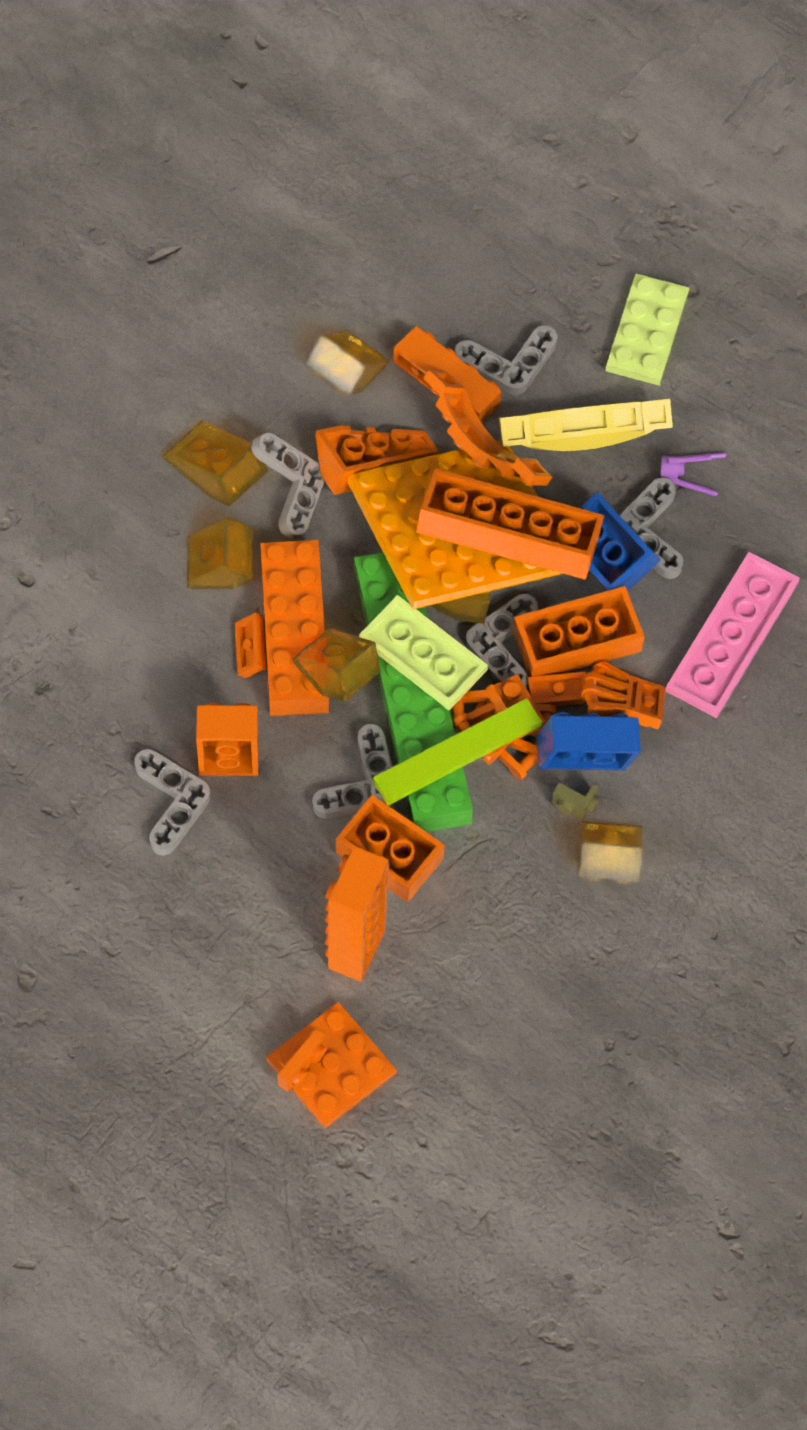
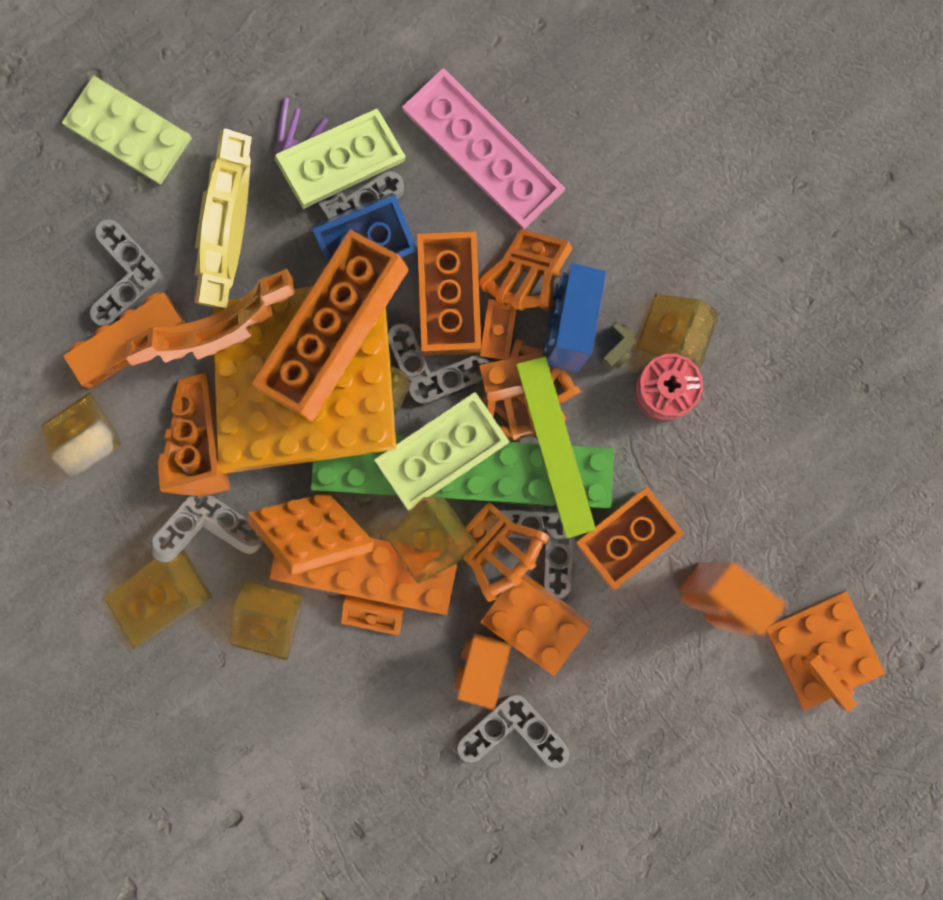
camera: 70 degrees left, 20 degrees up
none -> orange plate [248,492,374,575]
none -> yellowish green plate [275,108,406,209]
none -> orange plate [449,502,549,602]
none -> orange brick [480,574,590,676]
none -> coral wheel [634,354,703,422]

